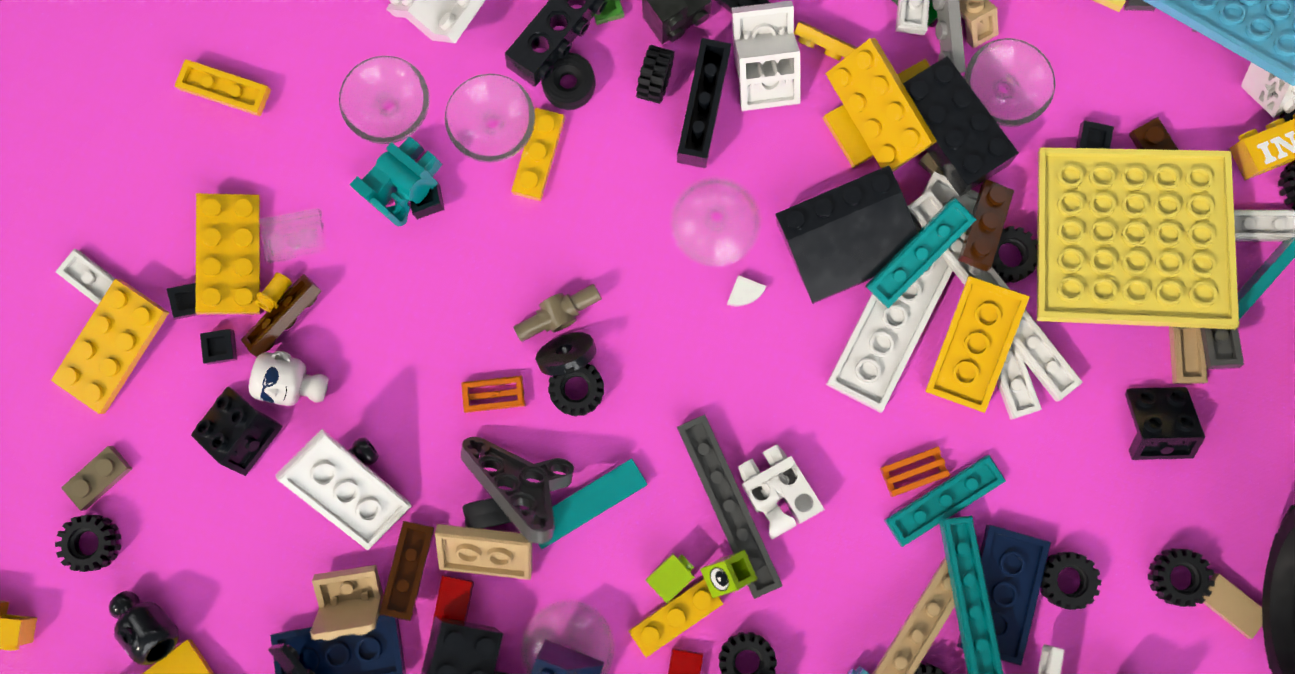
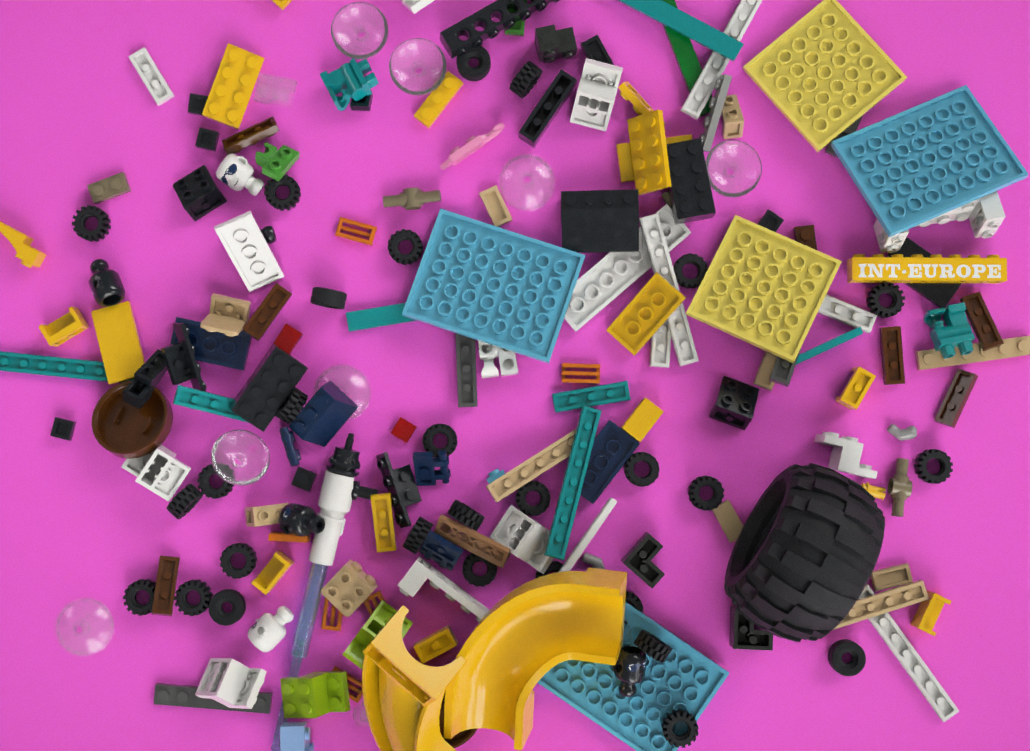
camera: 15 degrees right, 5 degrees up
yellow plate [51,279,170,414] -> none
yellow pin [255,272,292,312] -> none
tan tile [435,524,533,580] -> none
dark grey beam [460,437,574,544] -> none
black tile [535,332,596,376] -> none
yellow plate [628,578,723,658] -> none
lime brick [646,553,695,604] -> none
lime brick [700,550,758,598] -> none
white tile [727,275,766,307] -> none
teal tile [865,197,977,308] -> none
reddish brown plate [958,179,1014,272] -> none
none -> bright green plate [255,143,300,182]
none -> black tyre [264,175,301,211]
none -> medium azure plate [402,208,585,364]
none -> bright pink plate [440,123,504,170]
none -> tan tile [479,185,513,227]
none -> yellow panel [621,397,664,442]

